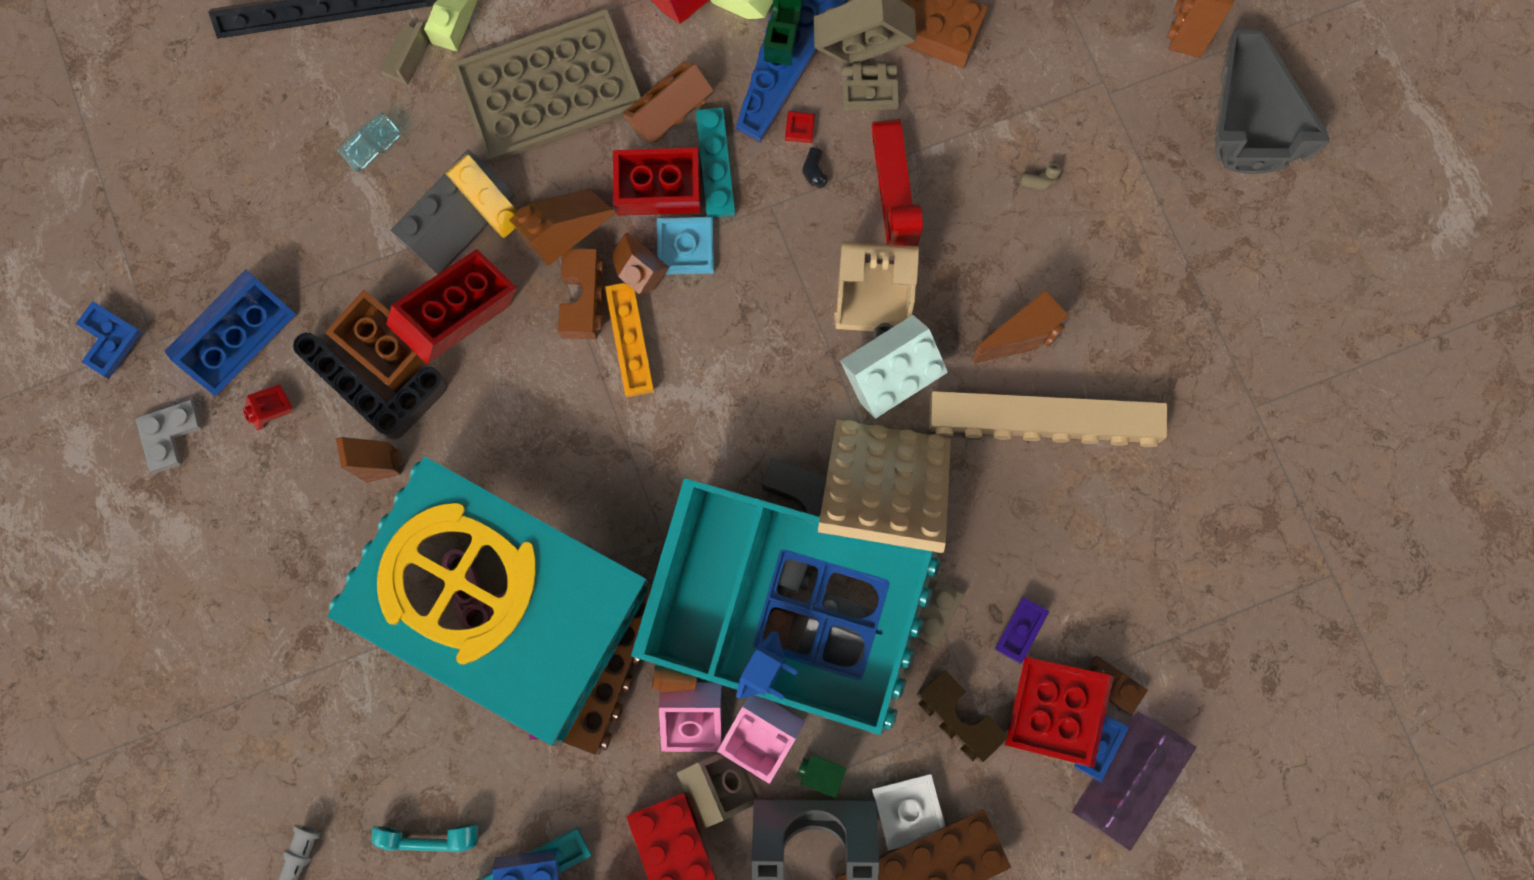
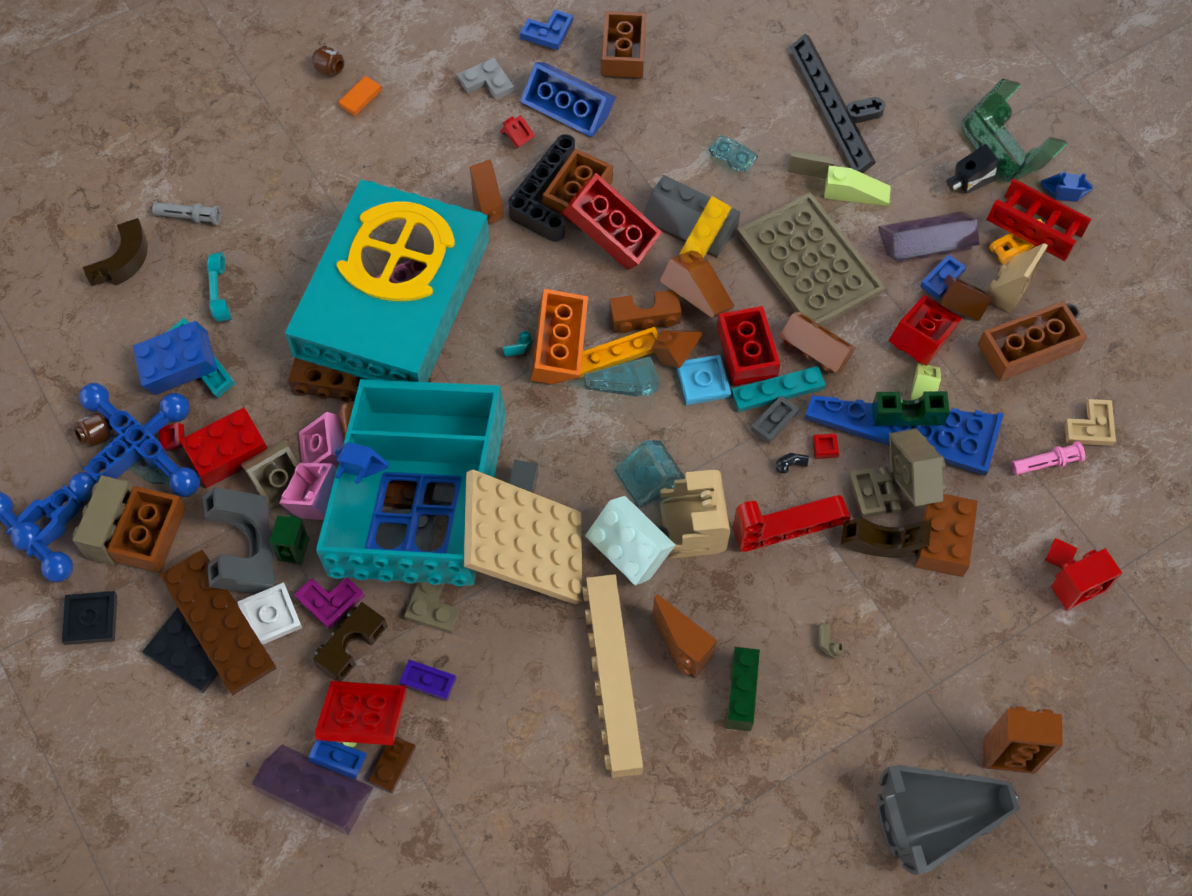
camera: 75 degrees right, 15 degrees down
none -> magenta plate [294,577,365,630]
none -> reddish brown head [312,46,344,77]
none -> orange tile [338,75,382,116]
none -> teal arm [503,331,533,357]
none -> orange slope [530,289,588,384]
none -> clear light blue slope [584,357,659,397]
none -> dark orange brick [601,11,646,78]
none -> clear light blue slope [615,440,685,507]
none -> dark green arch [726,647,760,732]
none -> dark grey plate [751,396,799,444]
none -> dark brown arch [841,517,931,558]

